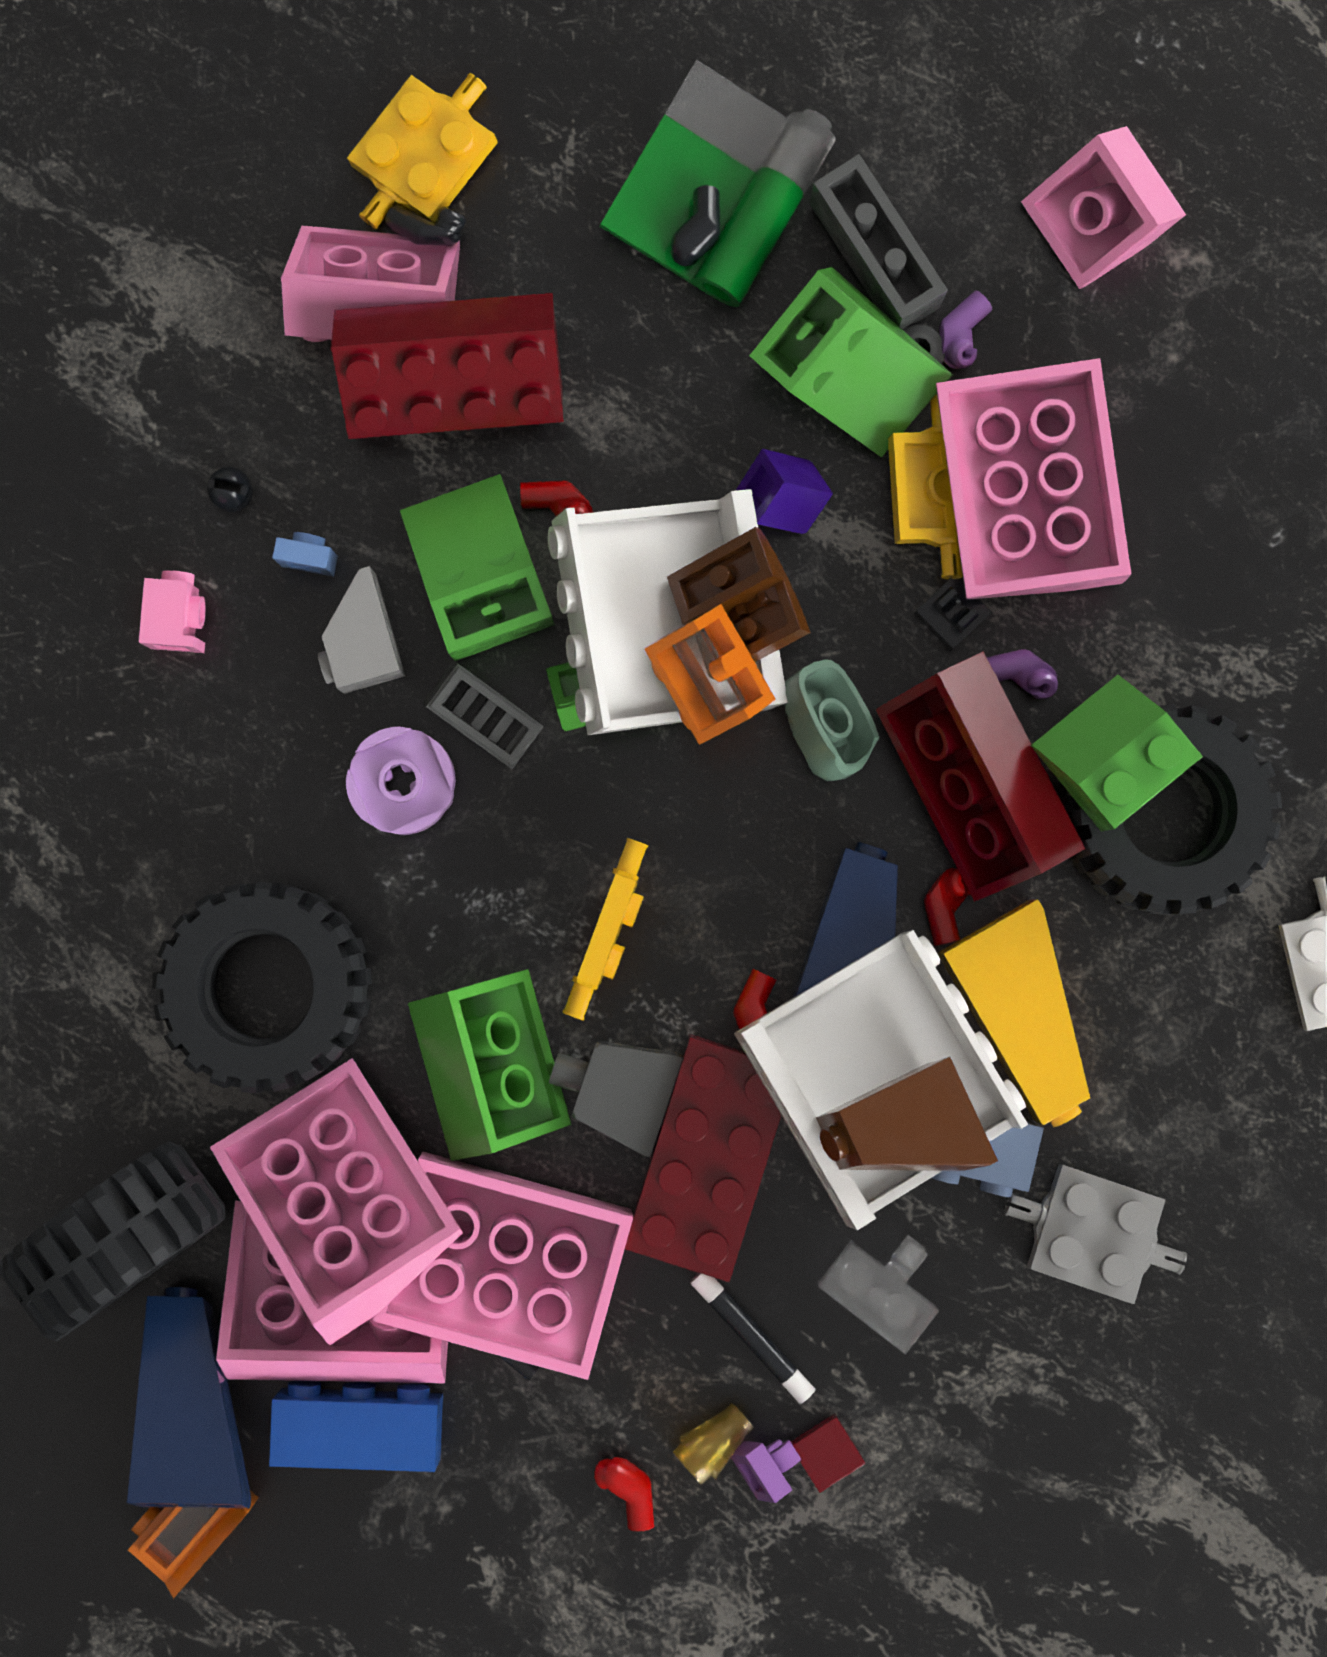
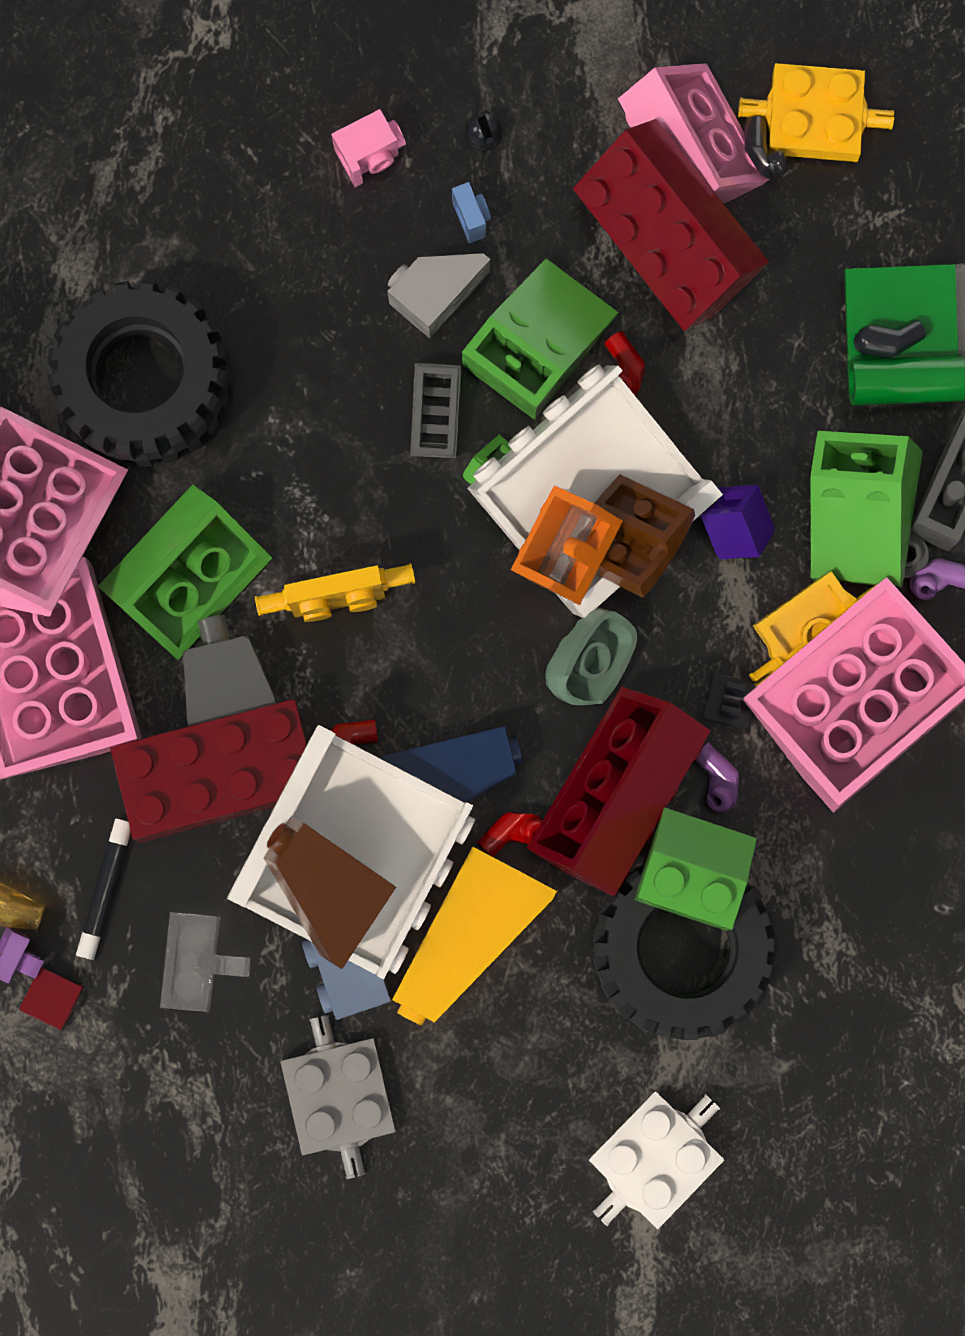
camera: 55 degrees right, 5 degrees down
lavender plate [346,726,456,835] -> none

